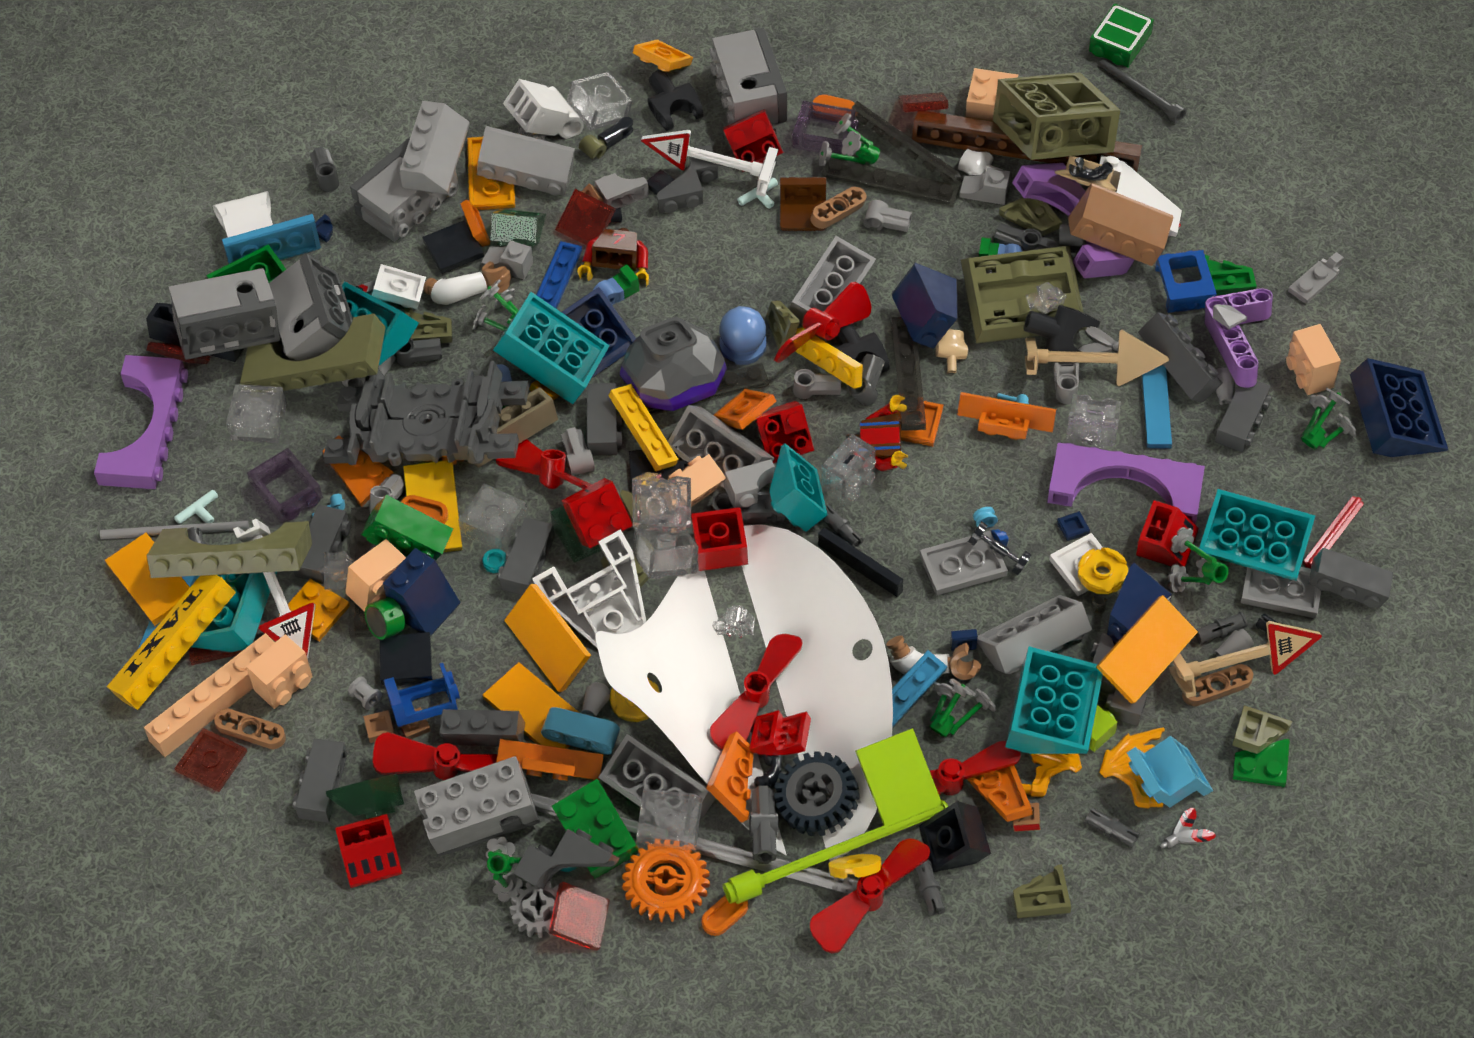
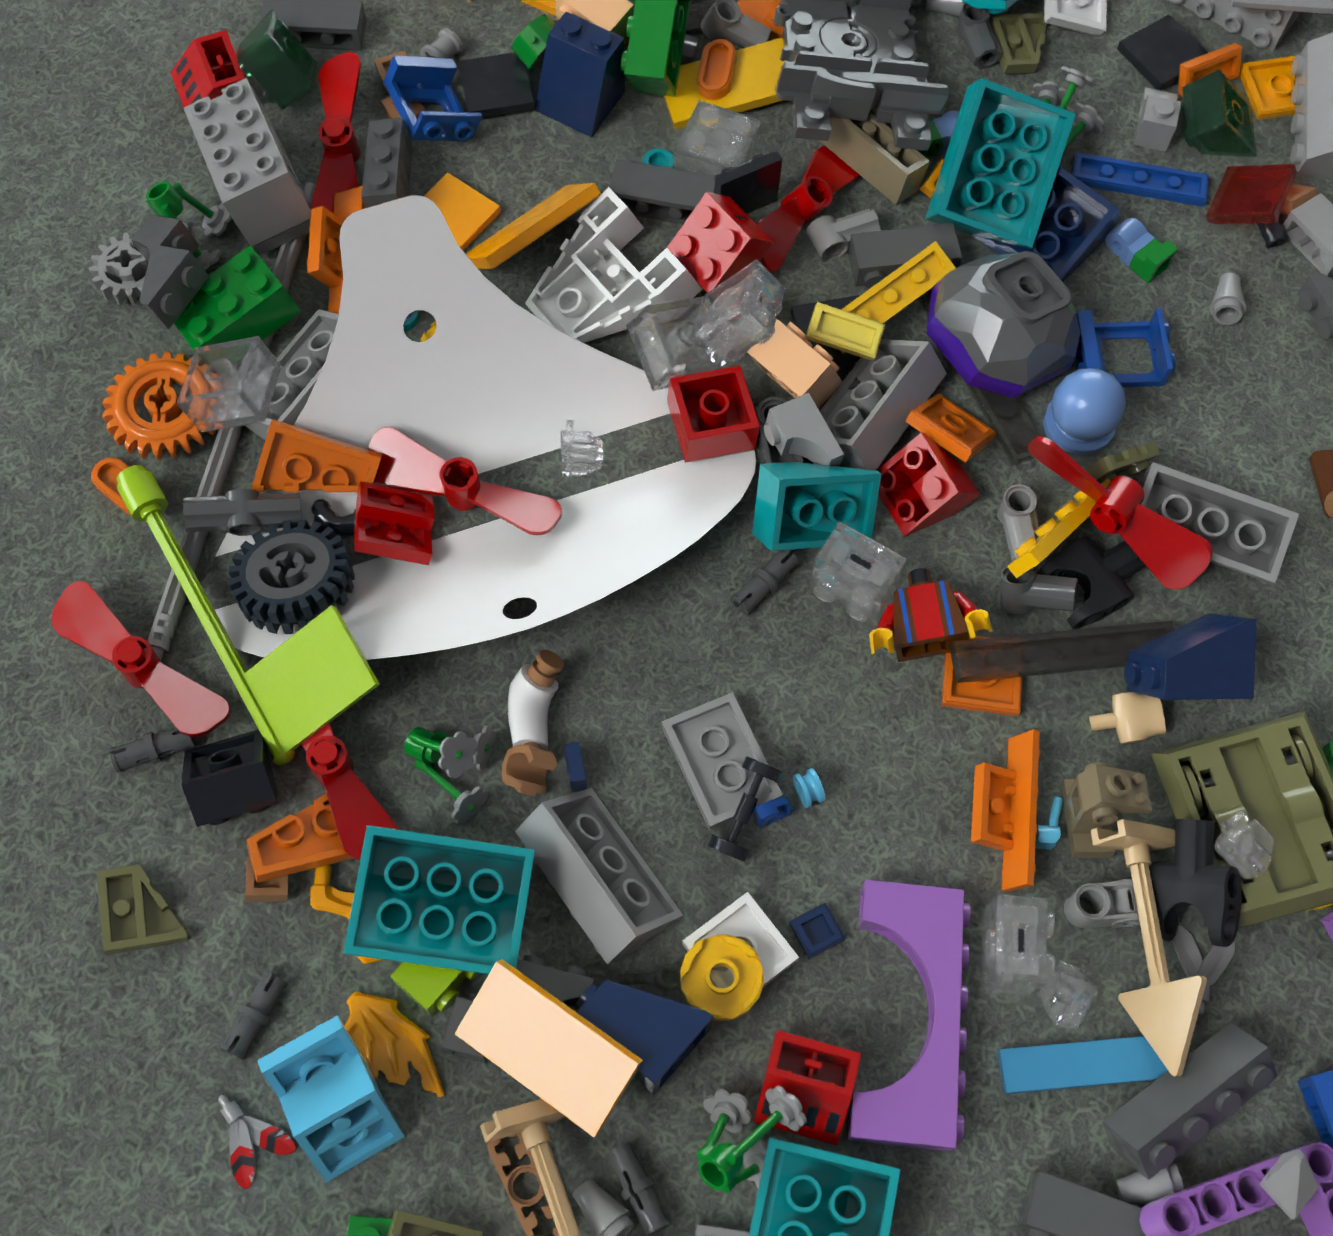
camera: 80 degrees right, 10 degrees up
white piece [423,261,511,305] -> none
clear red tile [549,881,610,951] -> none
reddish brown torso [577,228,649,287] -> none
black tile [818,527,903,597] -> none
yellow tile [828,854,882,879] -> none
dark azure tile [892,650,947,728] -> none
none -> black tile [714,150,782,214]
none -> light yellow tile [806,302,885,361]
none -> clear piece [1039,960,1098,1029]
none -> dark tan tile [1061,762,1152,858]
none -> blue window [1075,308,1176,387]
none -> light grey cone [1210,273,1246,325]

